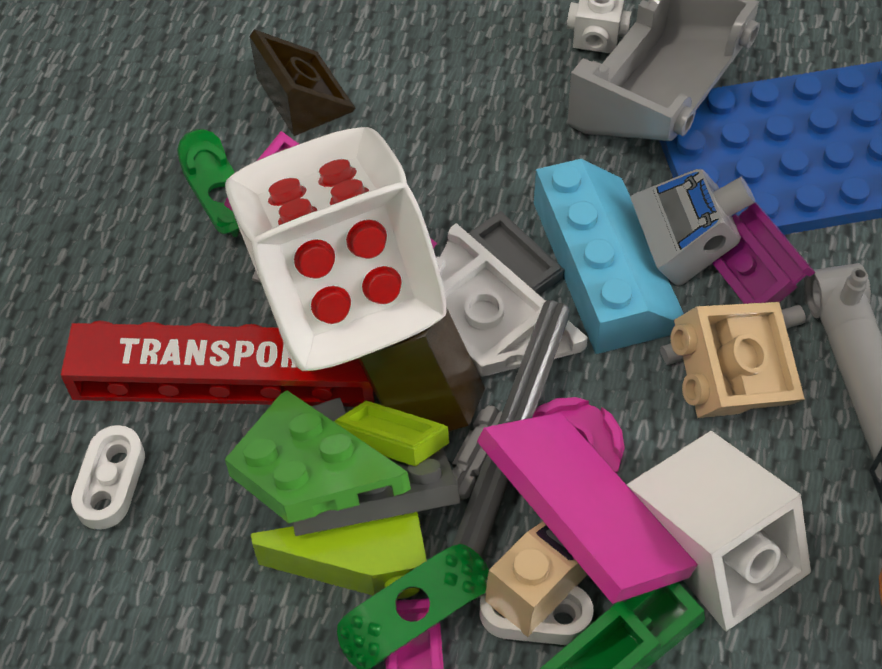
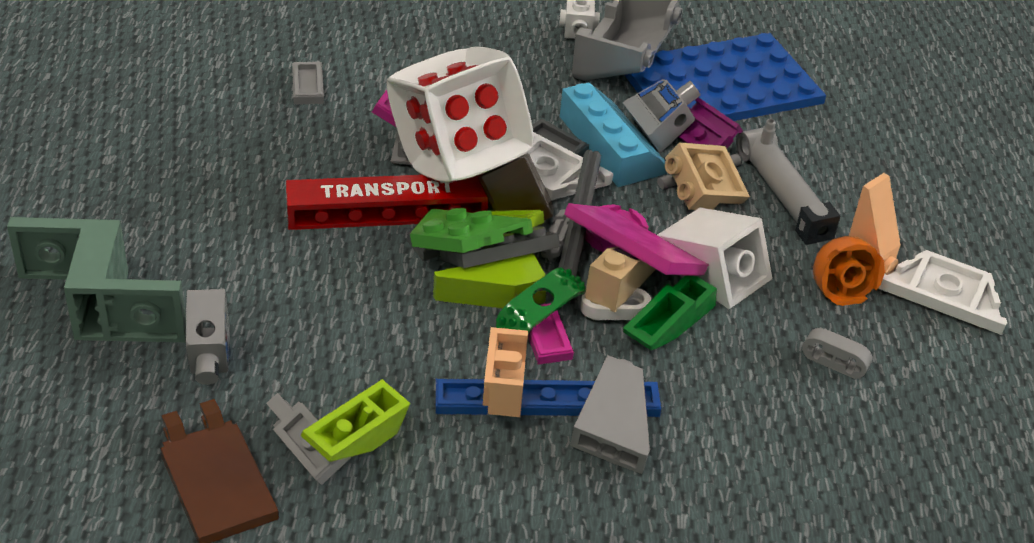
camera: 15 degrees left, 15 degrees down
white plate [71,425,145,530] -> none
green piece [177,129,240,237] -> none
dark brown slope [249,29,355,136] -> none
none -> light grey tile [292,62,324,105]

